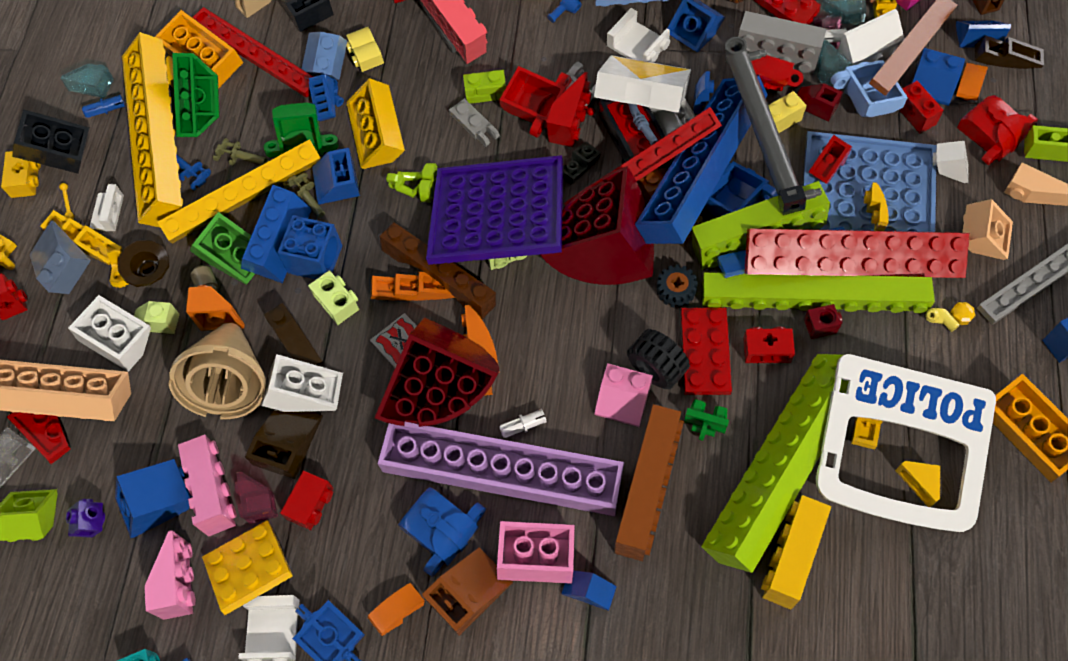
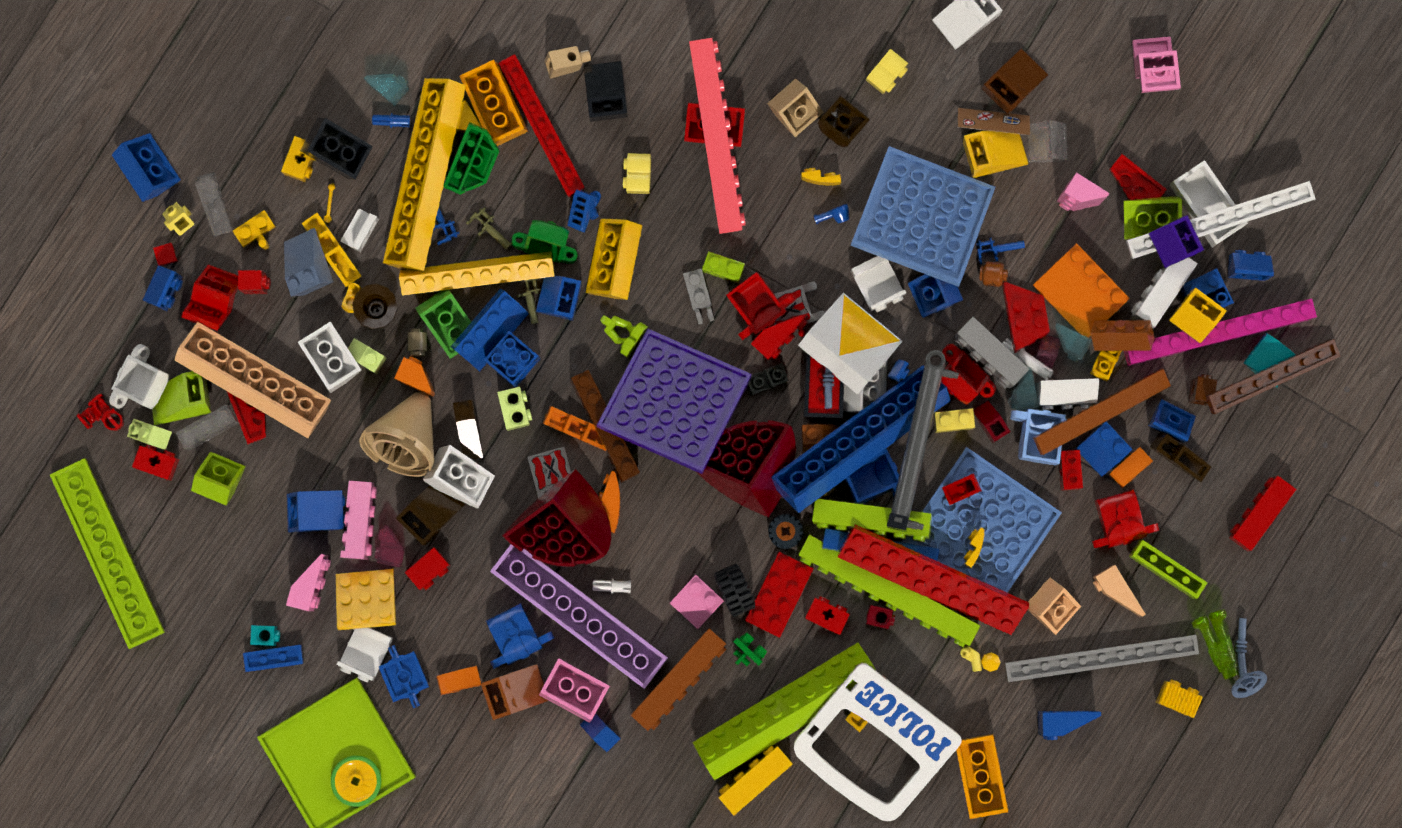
camera: 20 degrees right, 20 degrees up
dark purple brick [66,499,105,538] -> none
medium blue slope [302,32,347,80] -> none
red plate [563,107,722,207] -> none
yellow slope [895,461,940,507] -> none
white slope [933,141,968,183] -> none

